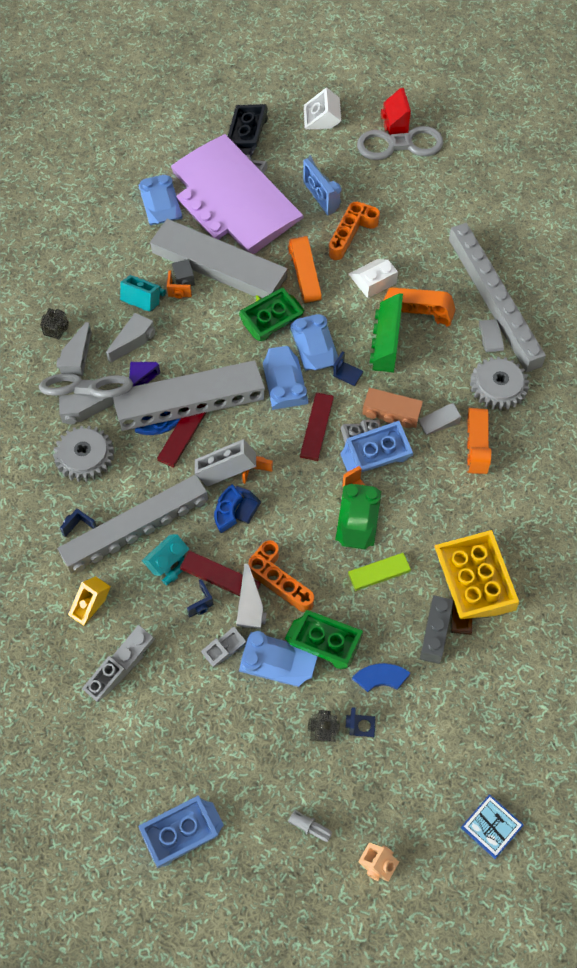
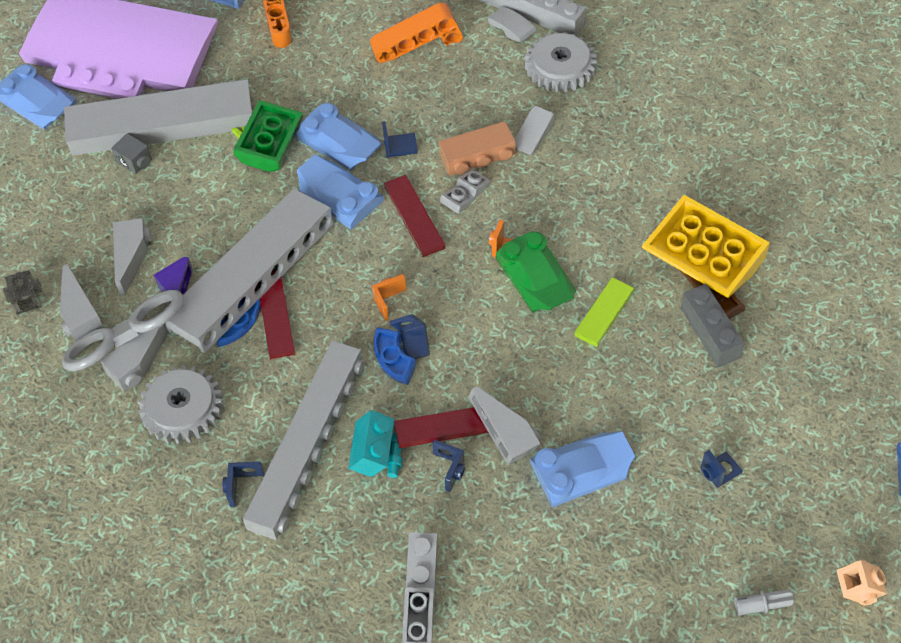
camera: 35 degrees left, 5 degrees down
yellow slope [68,576,111,626] -> none
teal brick [120,275,166,312] -> none
orange bracket [167,270,192,299] -> none
light grey brick [195,439,256,487] -> none
light grey slope [201,627,247,667] -> none
orange beam [248,540,314,612] -> none
green slope [284,610,363,669] -> none
orange beam [288,236,322,304] -> none
clear smoke brick [308,710,340,742] -> none
medium blue slope [340,421,413,472] -> none
white slope [349,259,398,298] -> none
blue tile [352,663,410,692] -> none
green slope [369,293,403,373] -> none
orange beam [467,408,492,474] -> none

